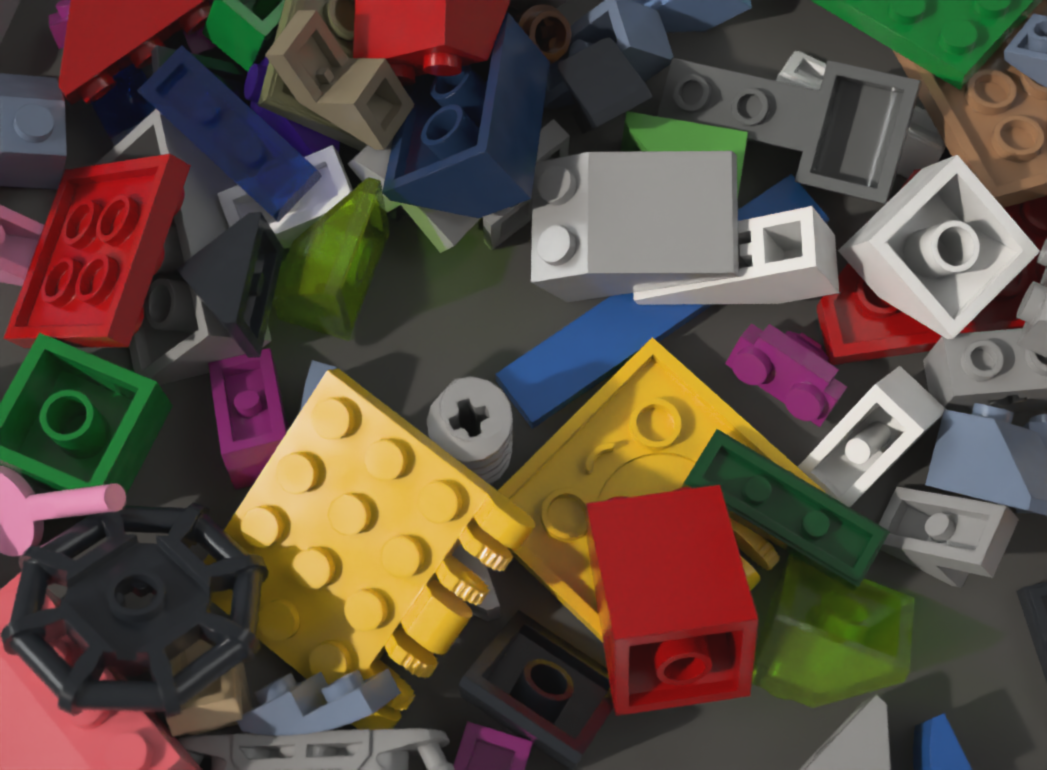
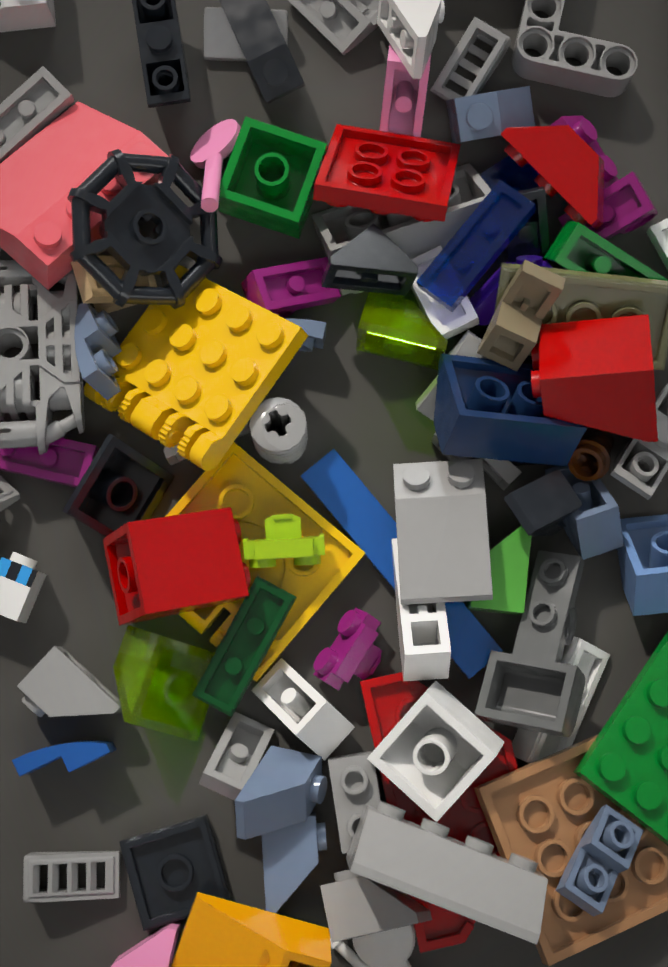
camera: 85 degrees right, 10 degrees up
none -> lime piece [243,513,325,568]

